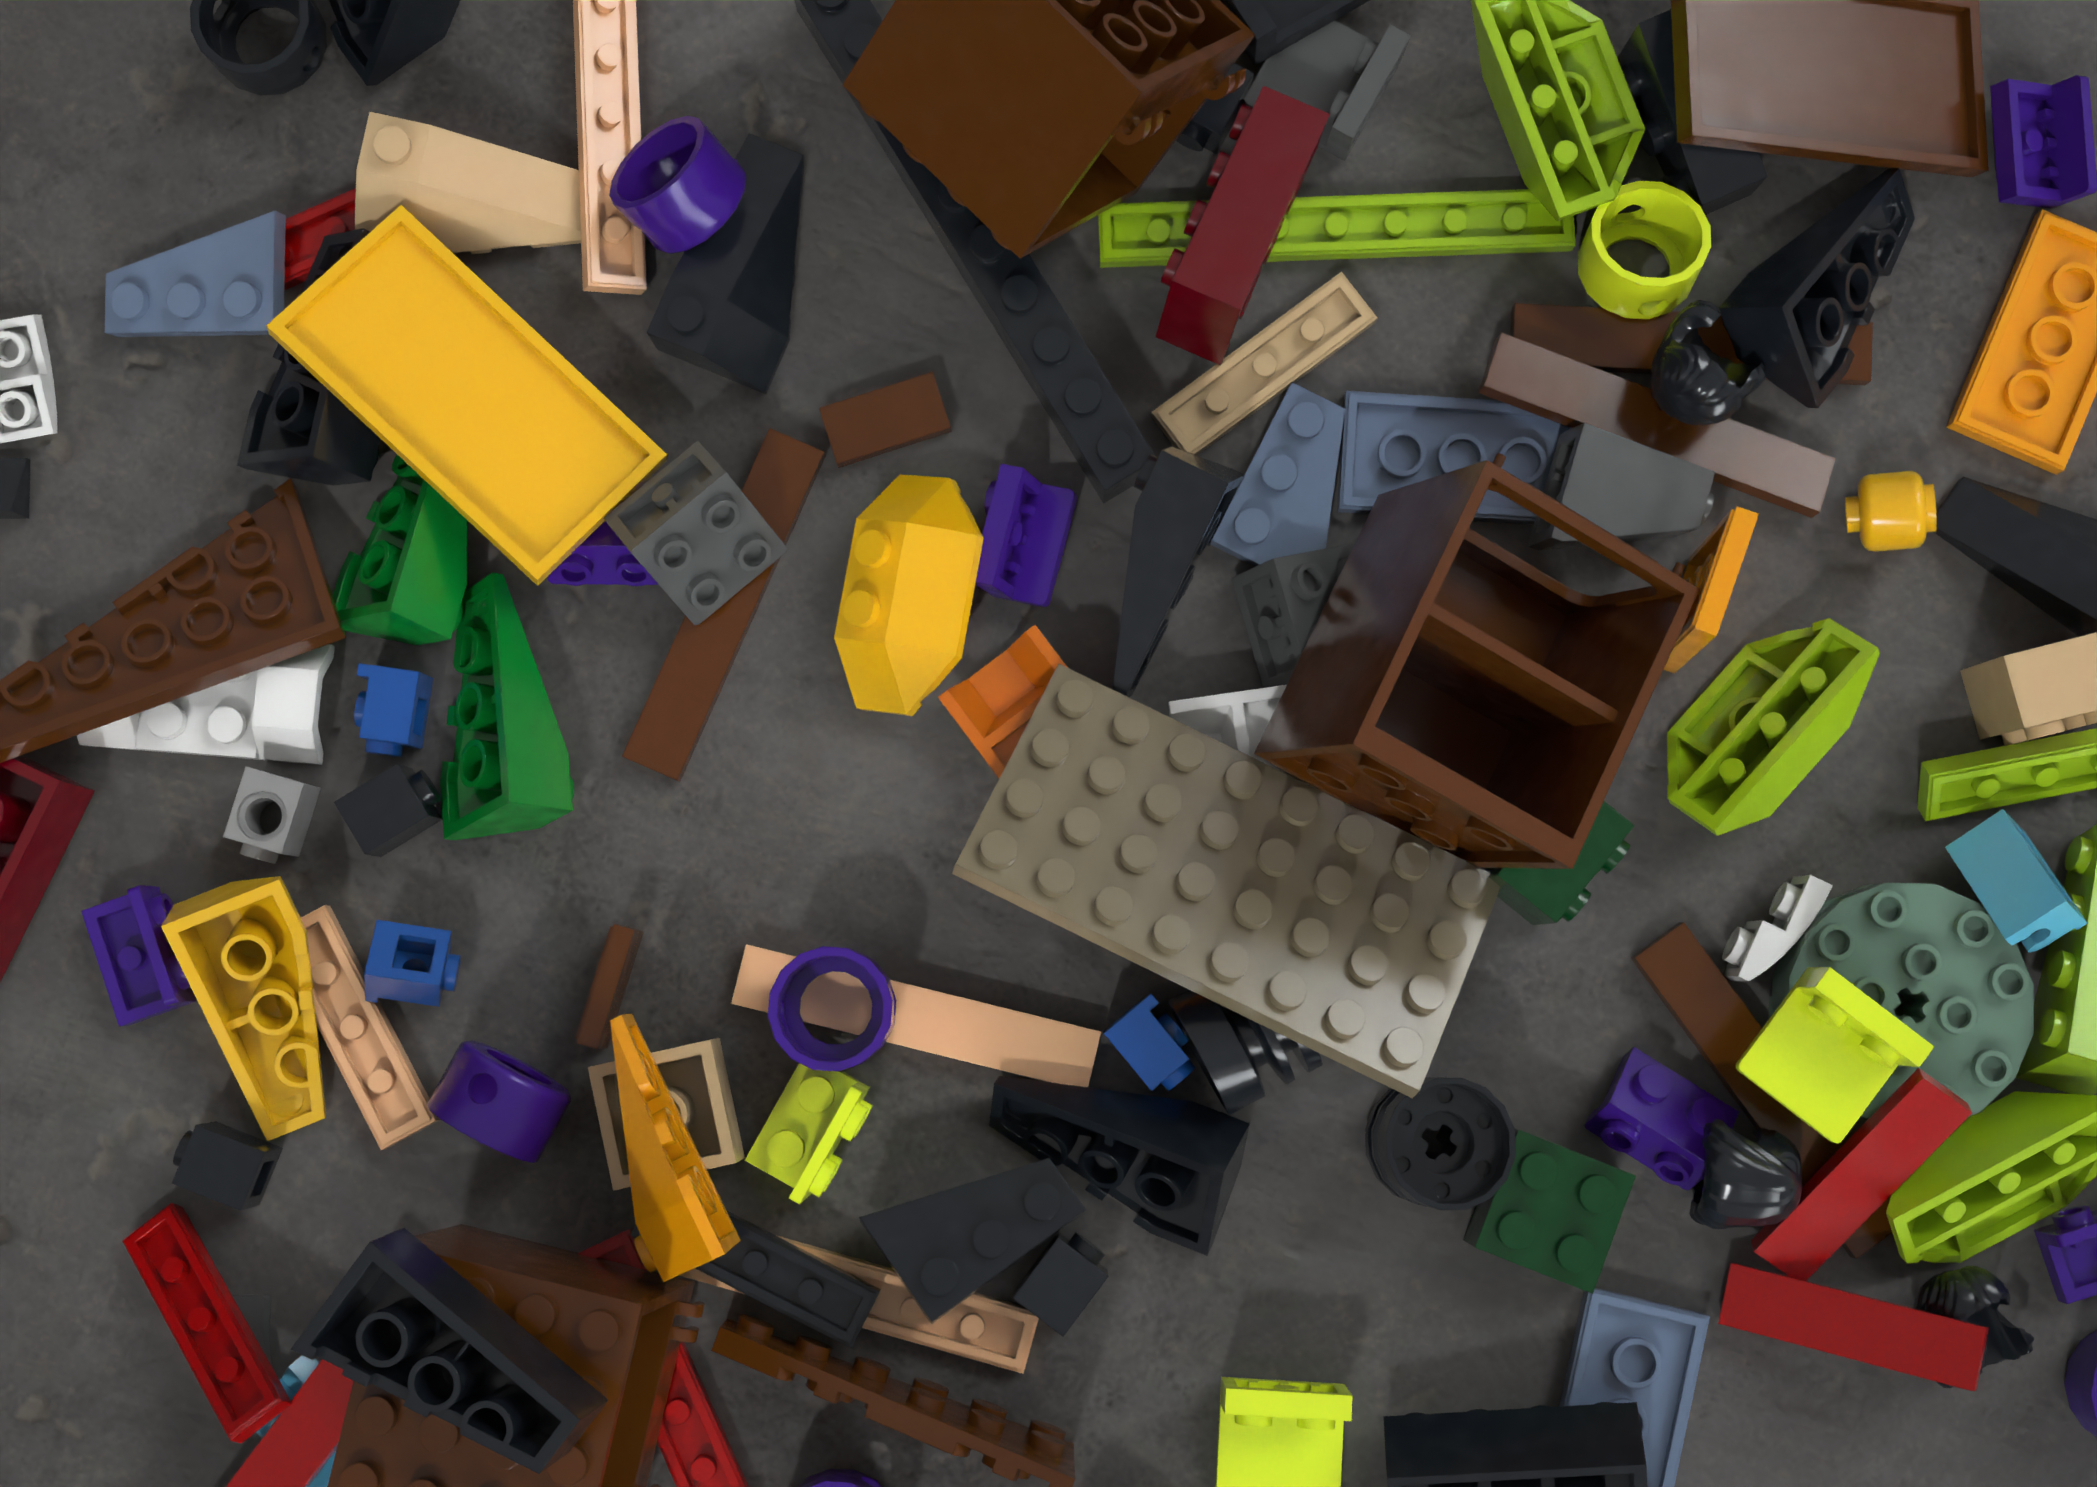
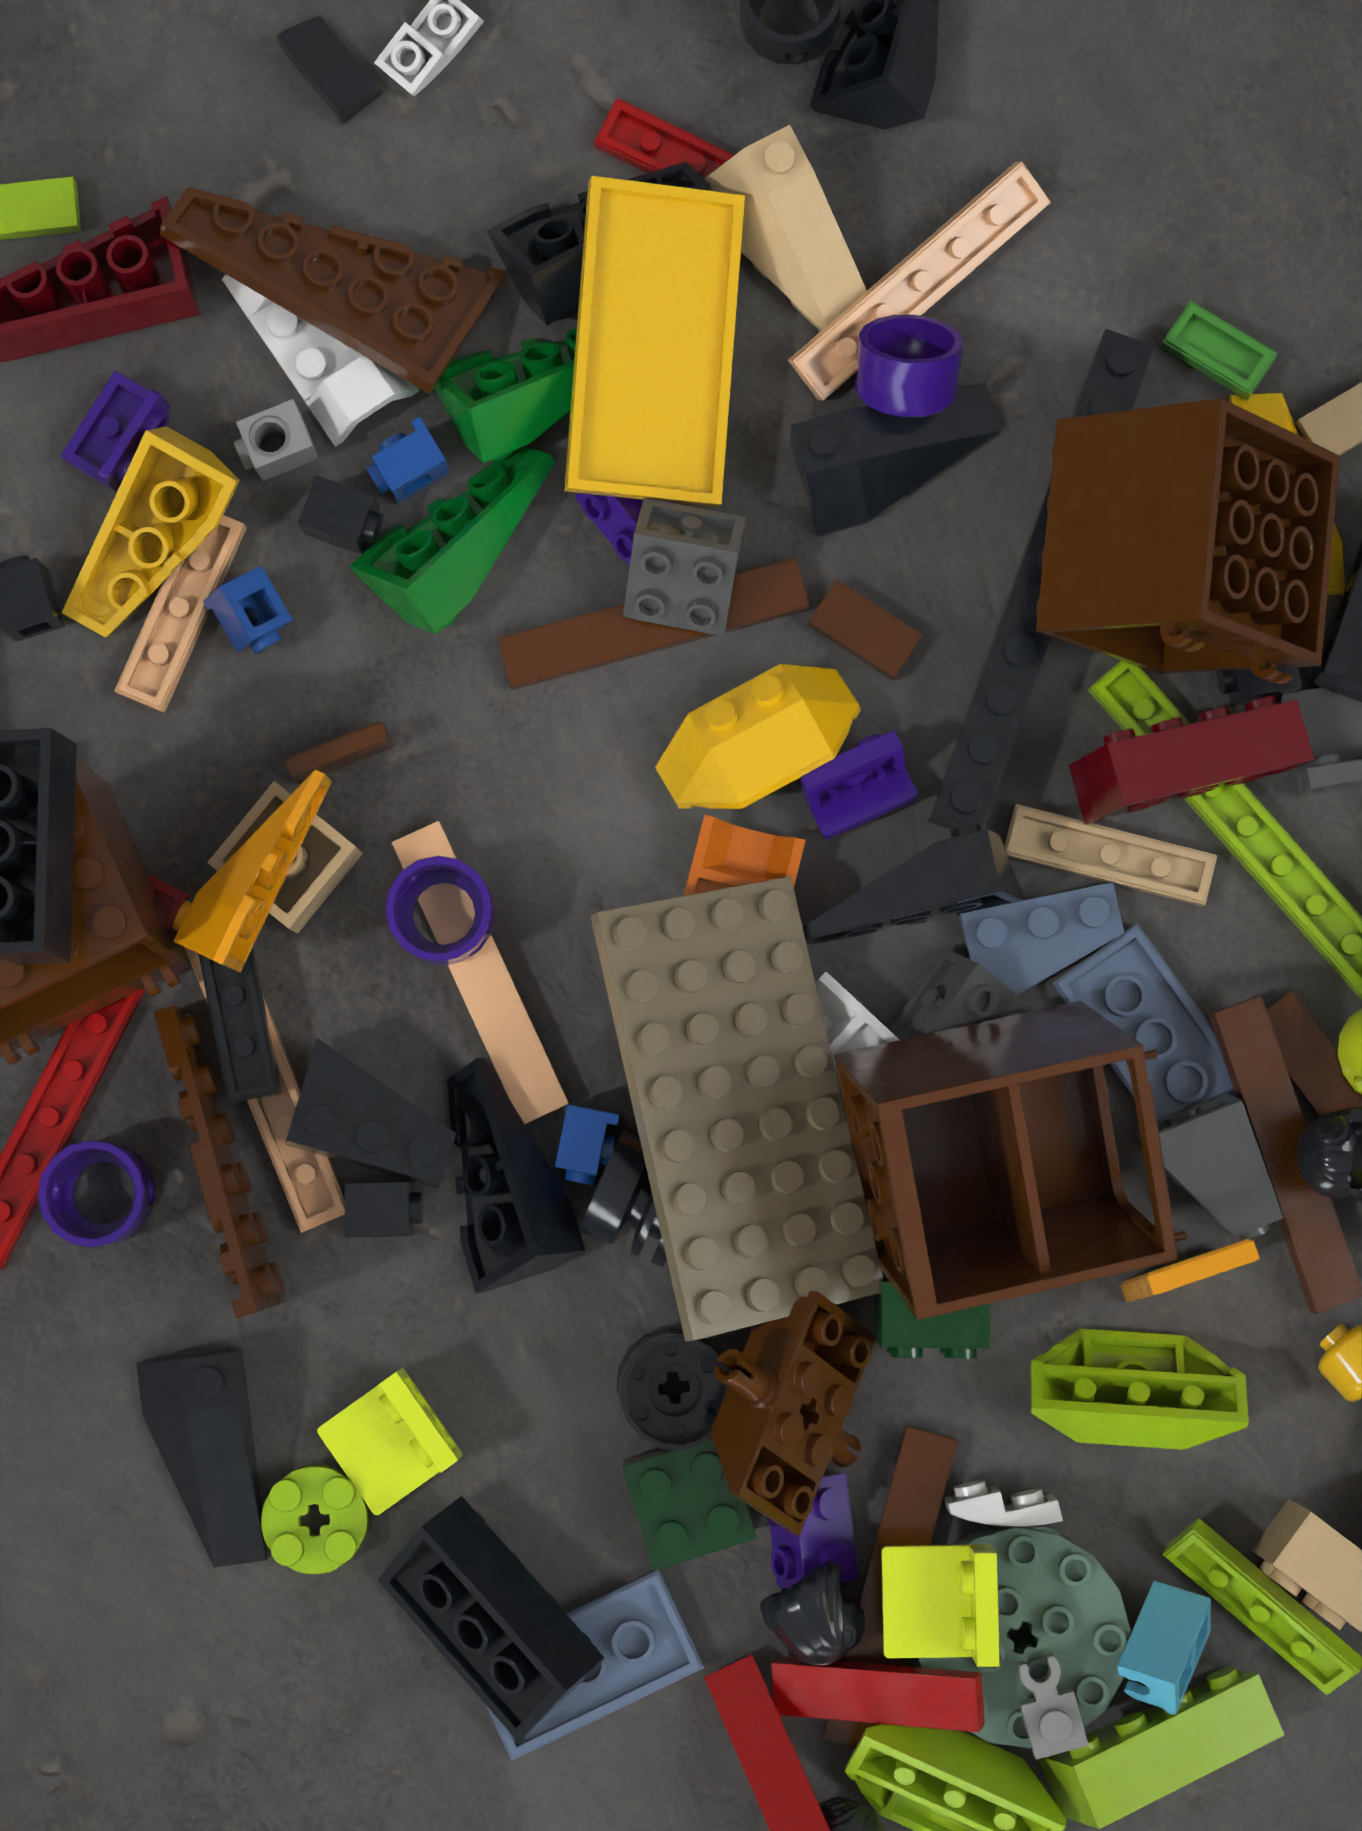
camera: 55 degrees right, 0 degrees up
sand blue wing [105,211,286,337] -> none
dark purple piece [427,1040,571,1163] -> none
neon yellow bracket [744,1063,873,1205] -> none
none -> reddish brown slope [710,1291,877,1536]
none -> light grey plate [1017,1653,1089,1760]

